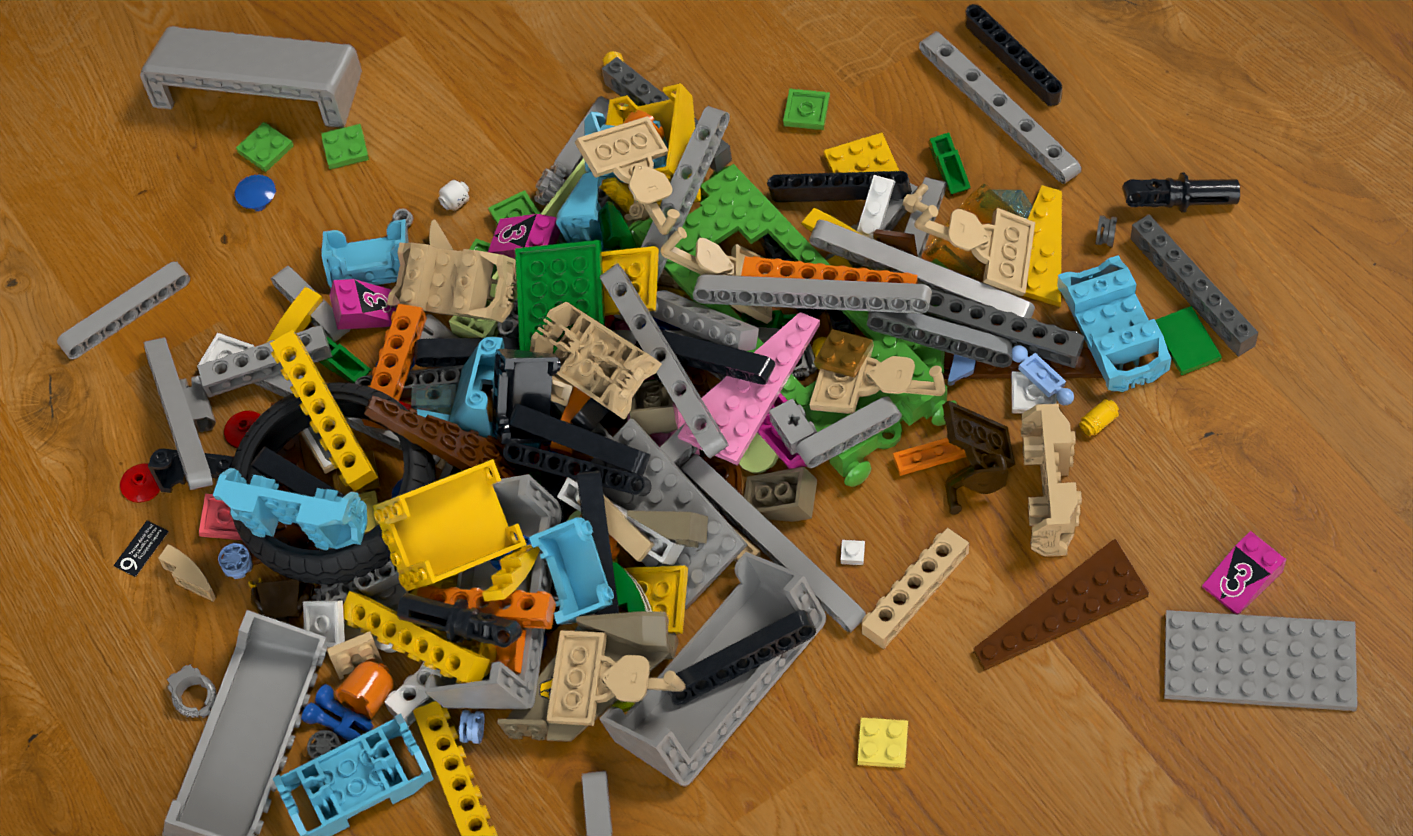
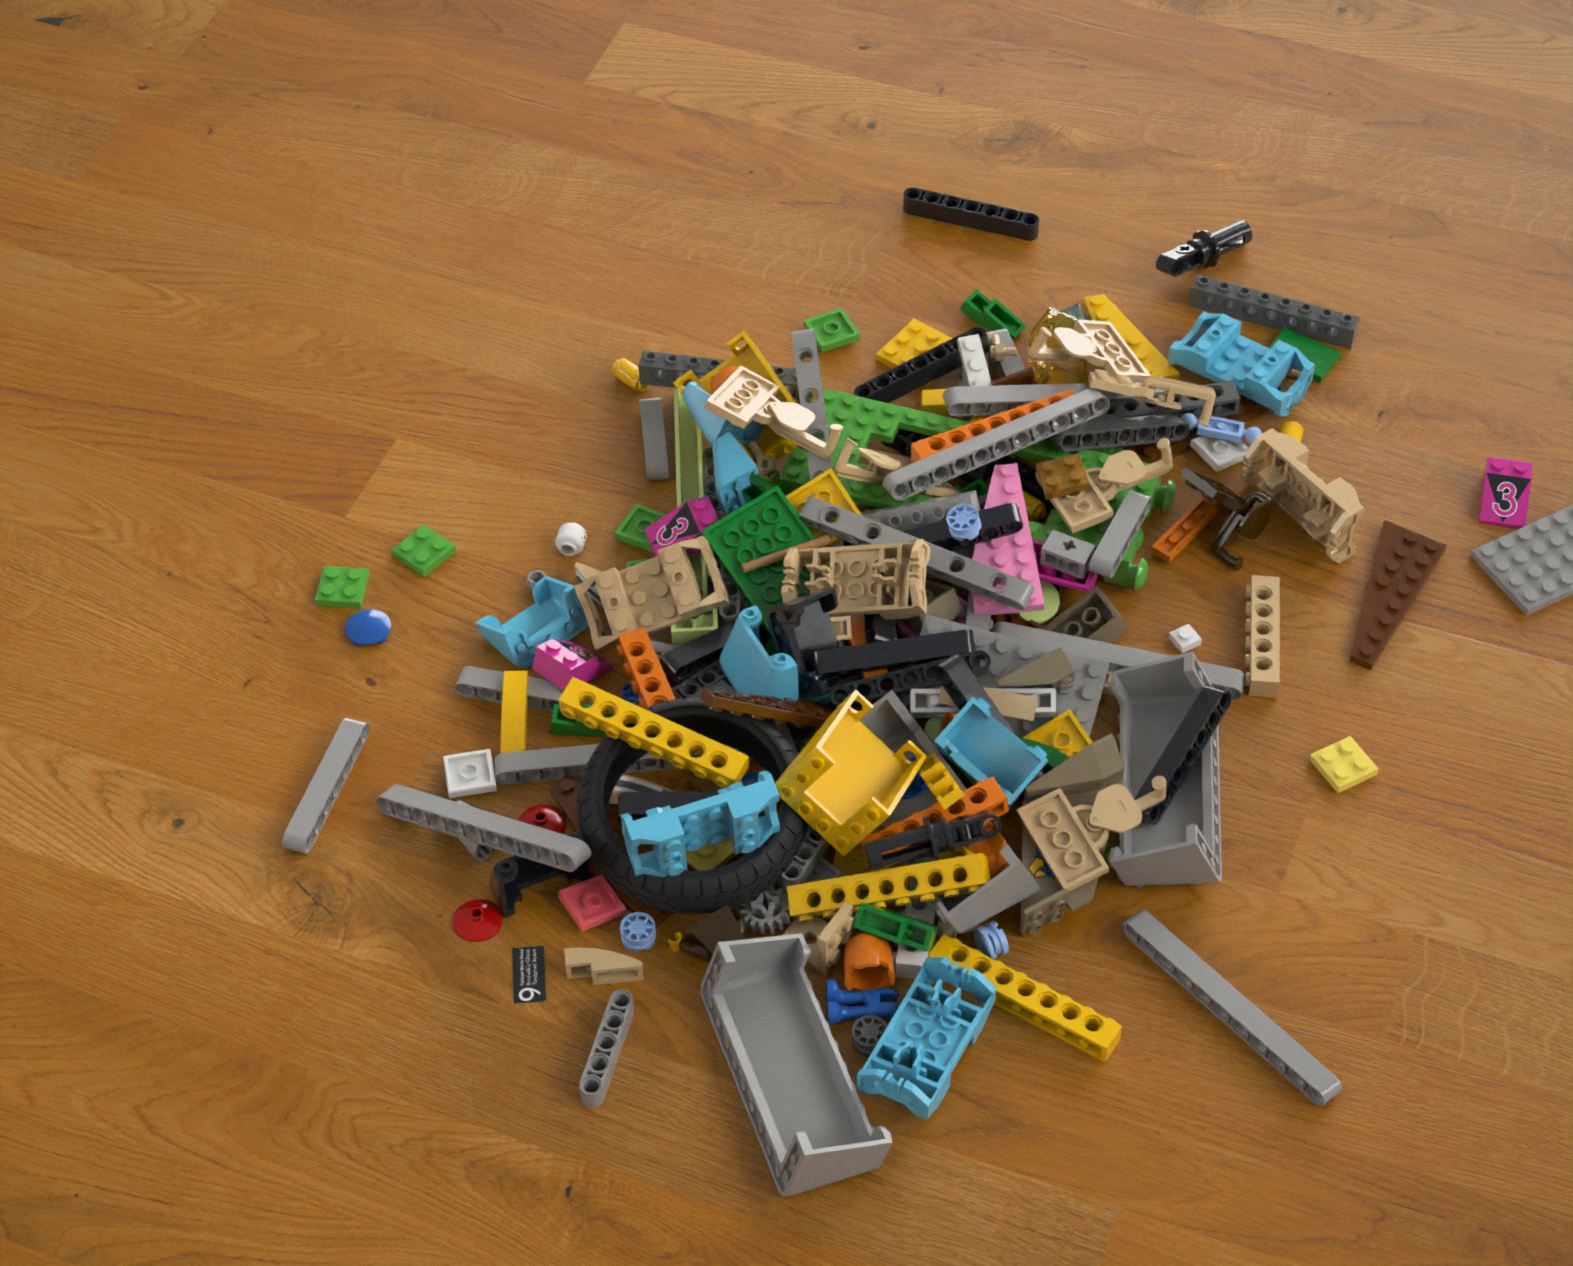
camera: 40 degrees left, 10 degrees down
light grey windscreen [140,26,362,128] -> none
light grey piece [167,664,216,718] -> none
light grey brick [198,325,332,397] -> none
white plate [303,601,345,647] -> none
light grey gear [534,162,567,205] -> none
light grey beam [919,32,1082,184] -> none
medium blue tile [948,355,976,386] -> none
dark grey wheel [1096,215,1117,247] -> none
none -> light grey beam [579,989,634,1108]
none -> medium nougat bar [741,535,831,573]
none -> green slope [853,903,939,952]
none -> light blue wheel [946,504,982,541]
none -> tan plate [1088,369,1216,427]

